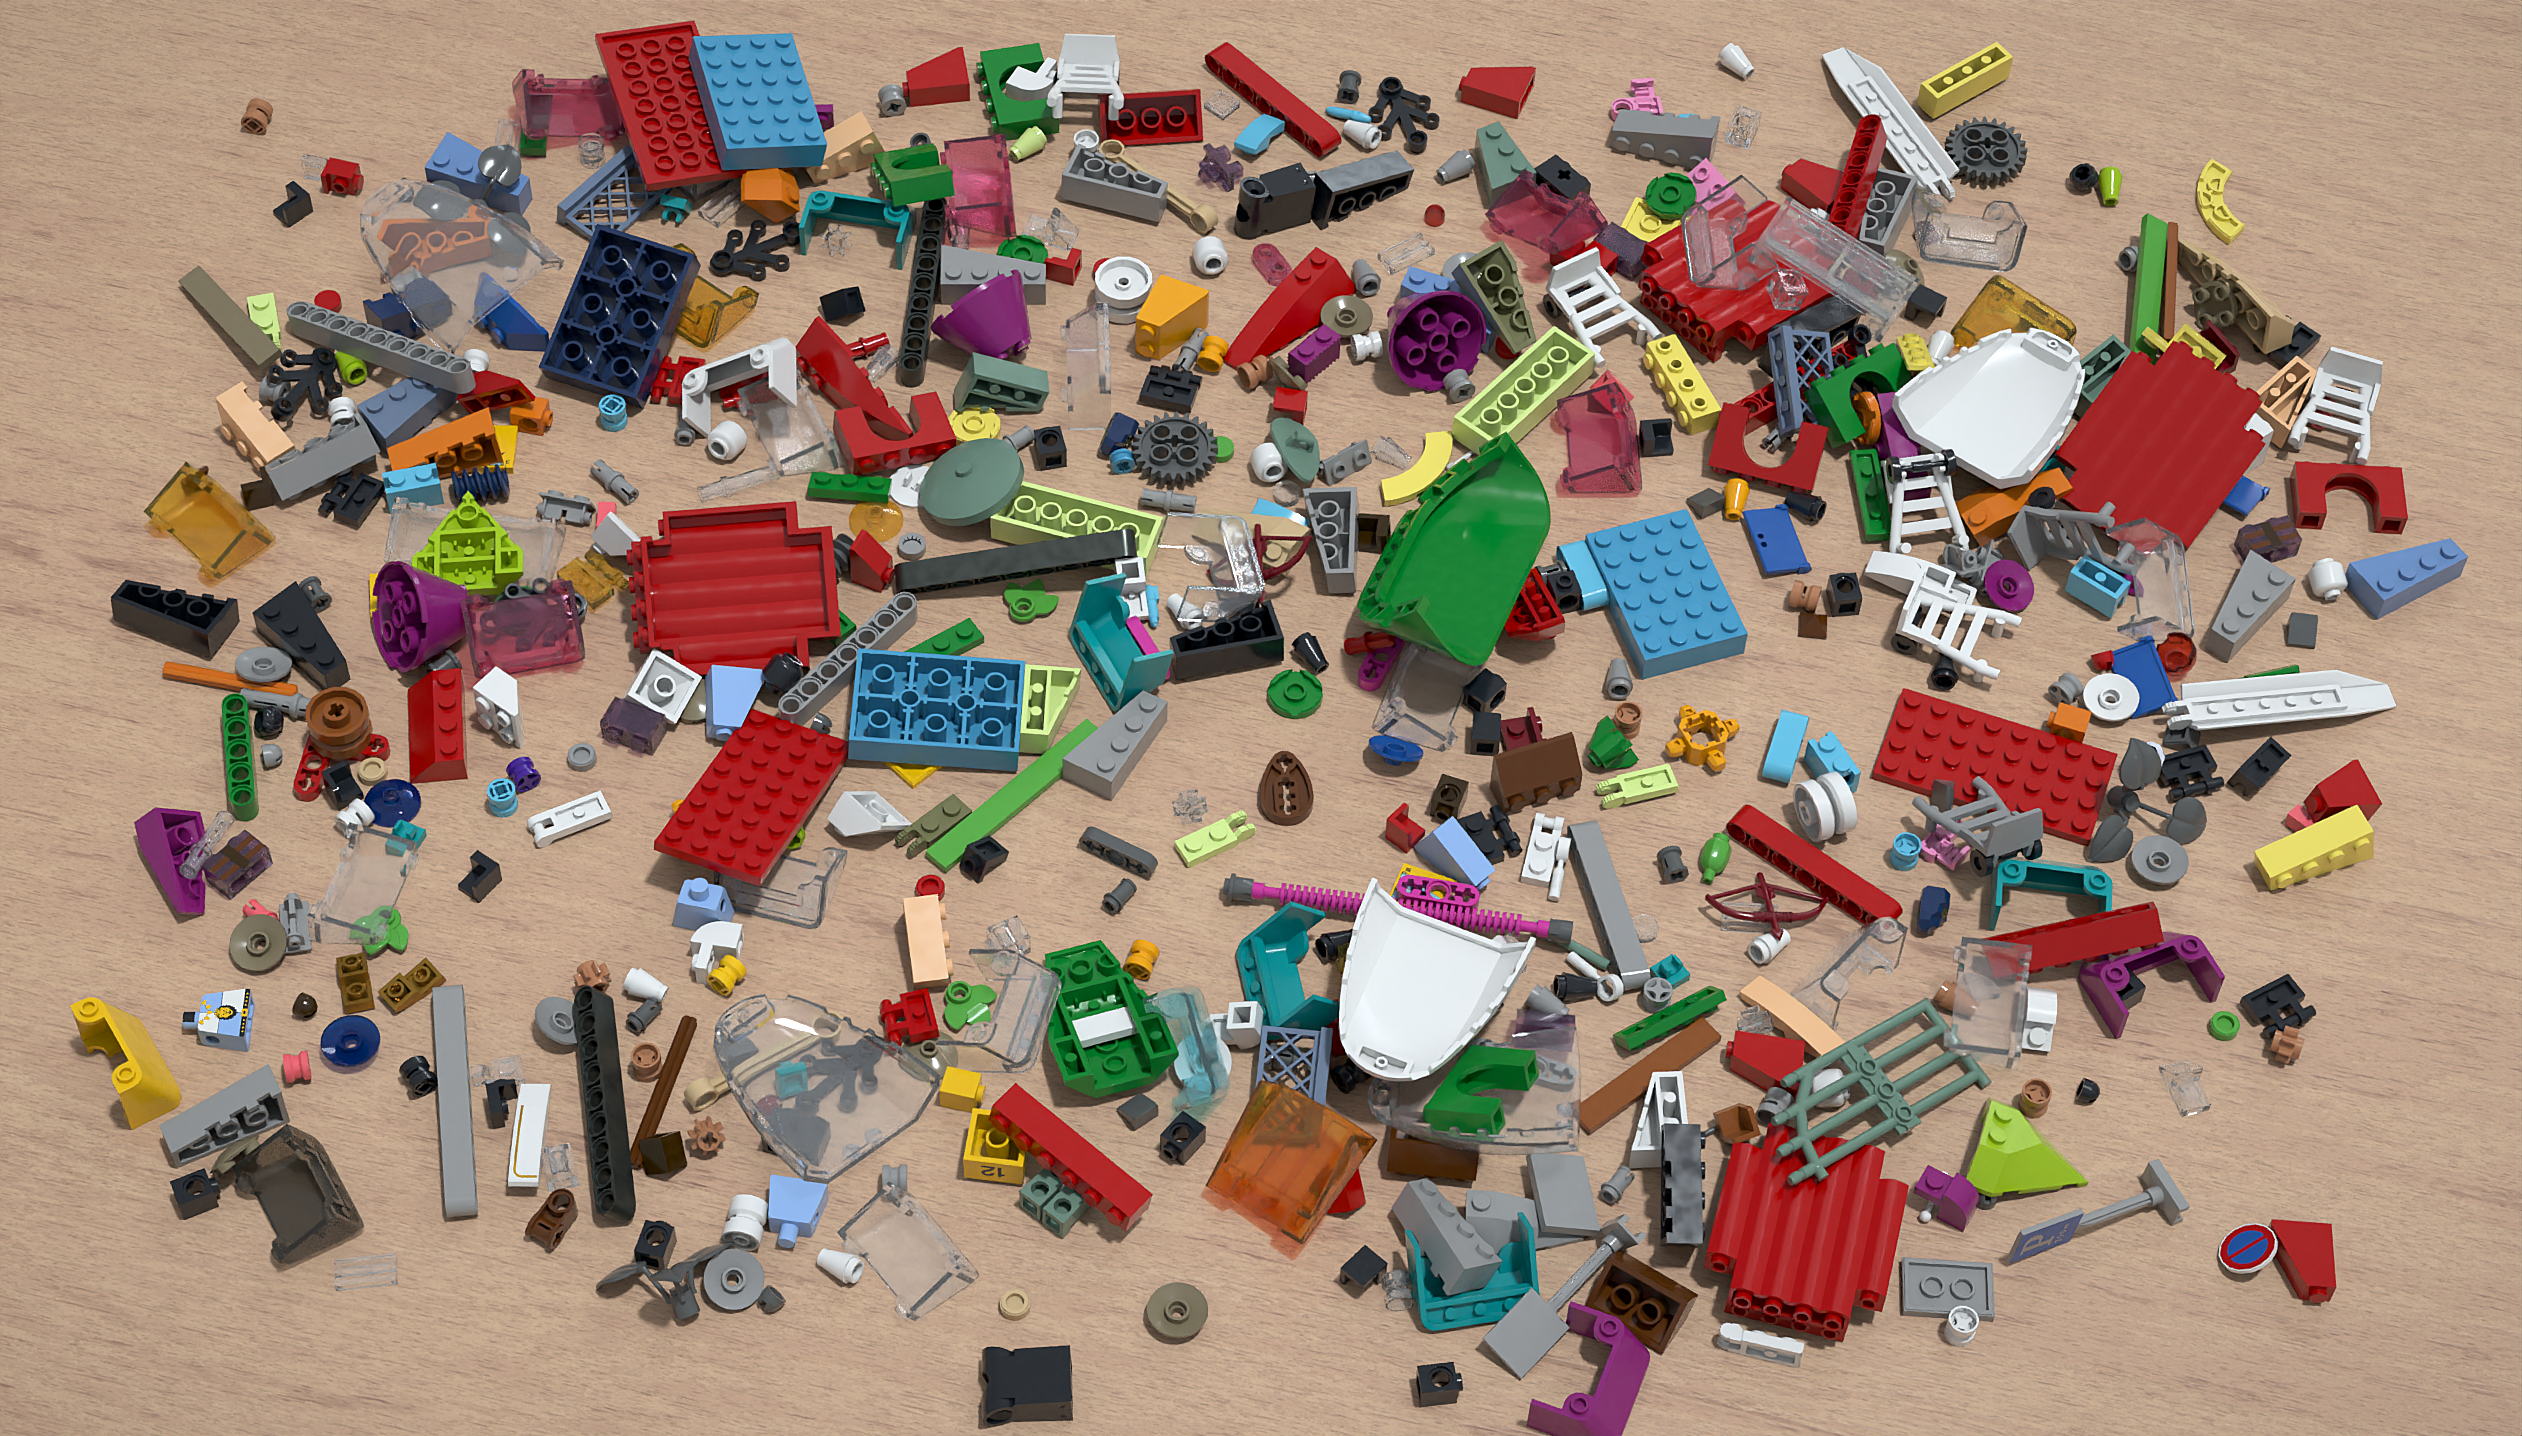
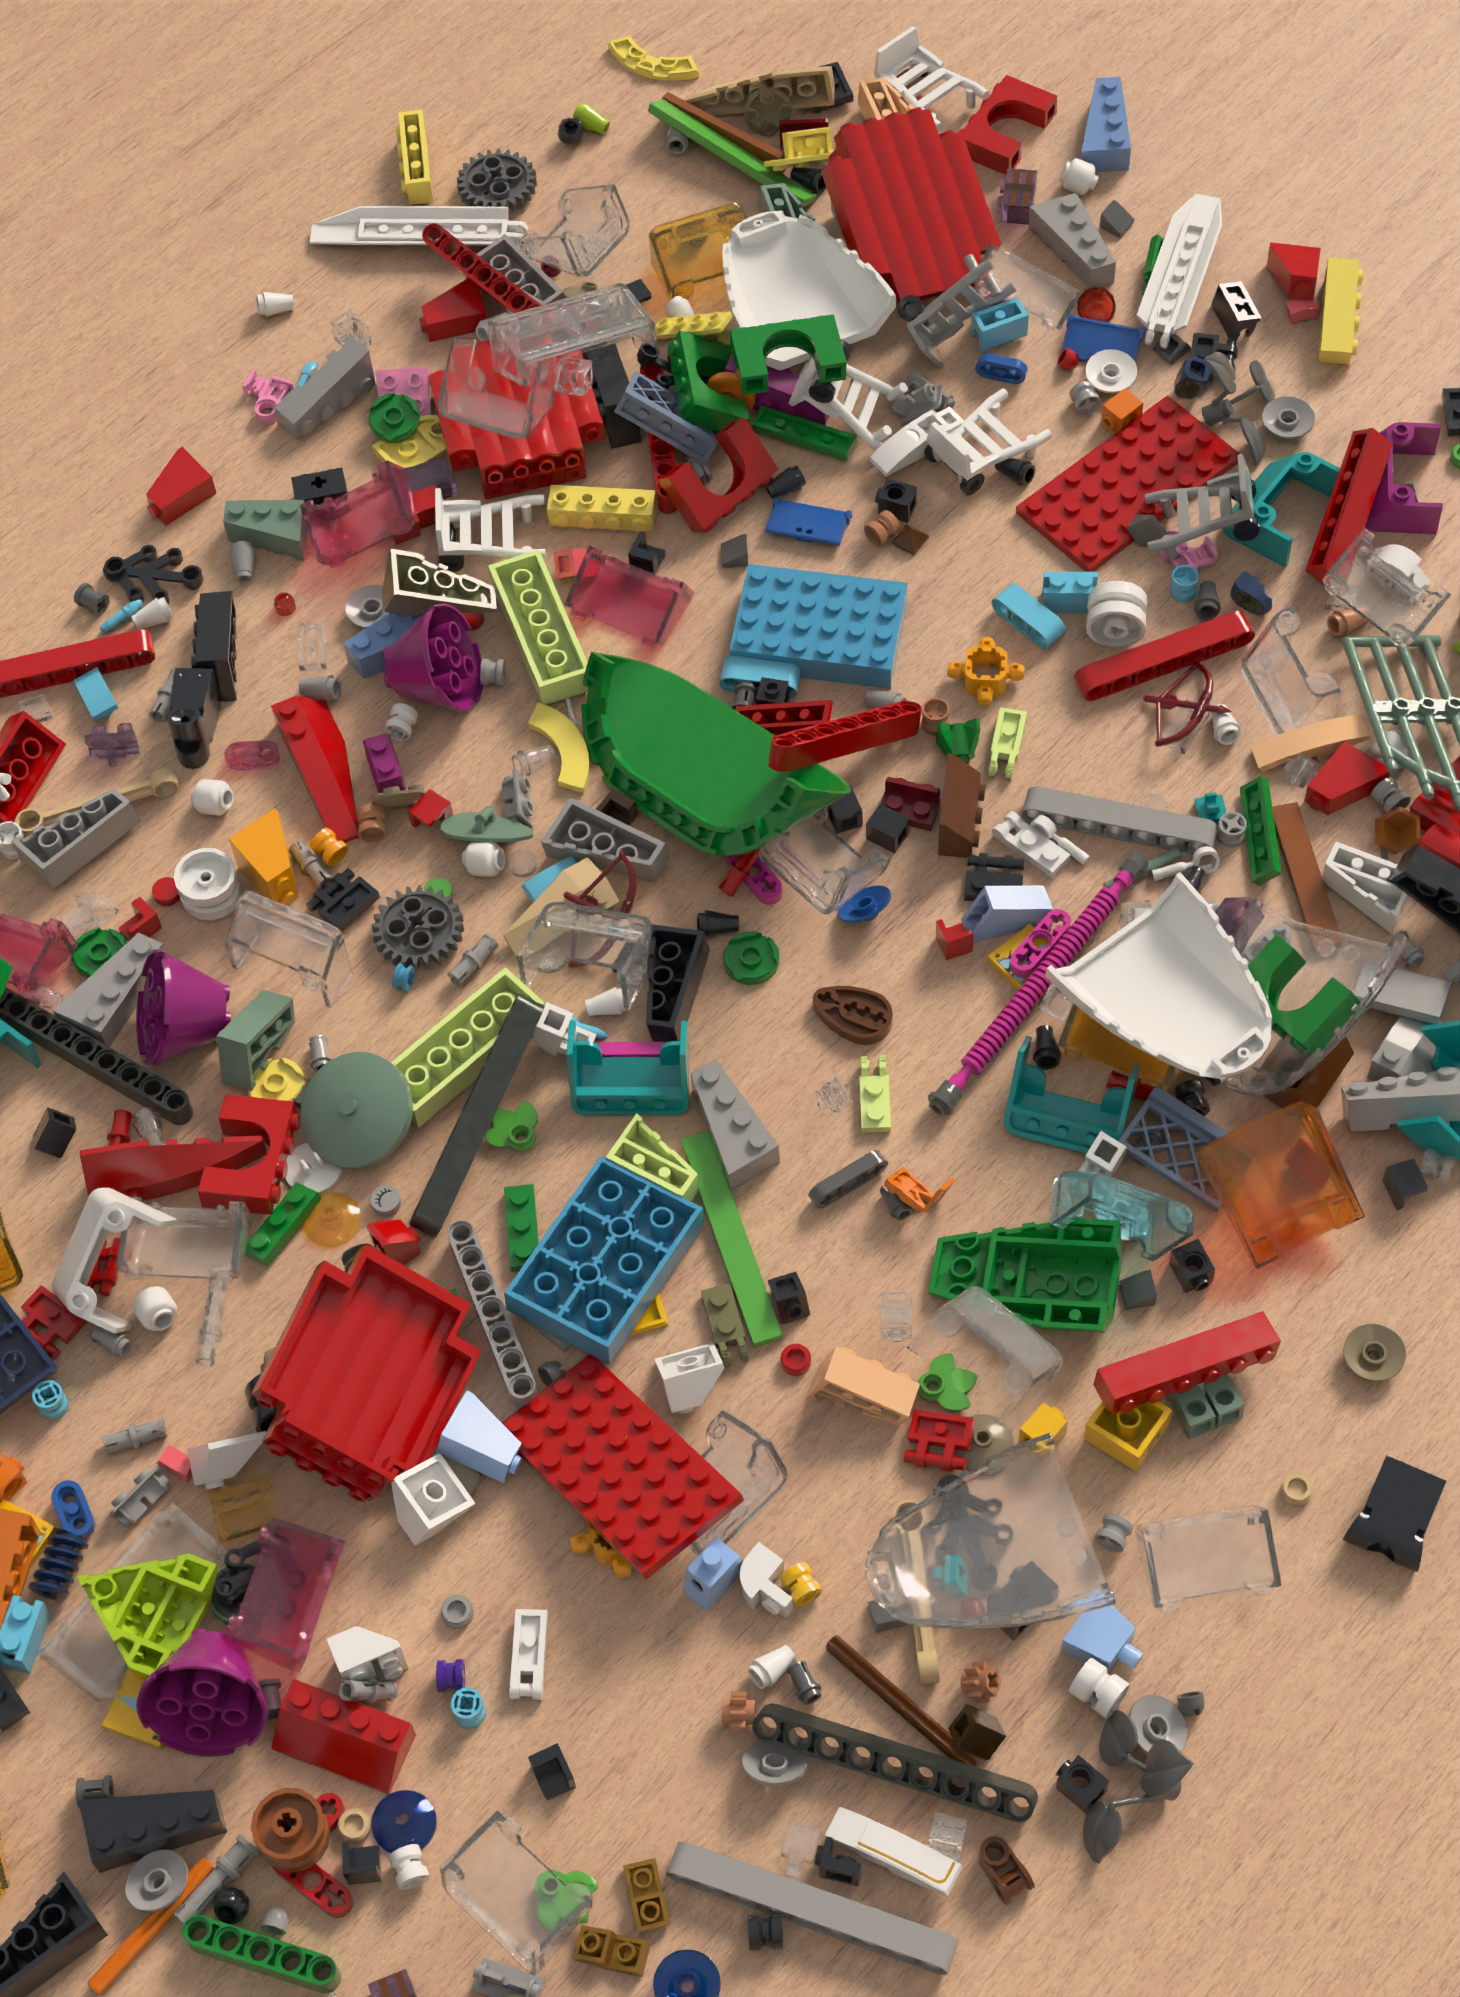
camera: 55 degrees left, 5 degrees up
teal tile [386,820,427,857] -> none
clear purple brick [600,697,668,756] -> none
nougat wheel [631,1042,663,1083] -> none
black head [762,652,803,695] -> none
white cone [817,1248,864,1283] -> none
black brick [1034,426,1067,471] -> none
white tile [1072,1007,1135,1048] -> none
dark blue rock [1098,412,1139,456] -> none
light orange wheel [1123,939,1160,980] -> none
dark tan dish [1321,295,1373,337] -> none
dark brown brick [1430,774,1469,821] -> none
dark grey bush [1656,846,1689,883] -> none
bright green plant [1700,833,1732,884] -> none
light orange cone [1723,479,1750,521] -> none
orange wedge [1956,468,2074,546] -> none
magenta dish [1984,559,2034,612] -> none
none -> blue plate [51,1480,96,1540]
none -> light grey pin [339,1678,398,1704]
none -> green arch [730,314,847,395]
none -> red beam [768,701,922,772]
none -> orange piece [884,1167,956,1212]
none -> blue plate [975,353,1028,384]
none -> dark grey cone [1194,581,1221,620]

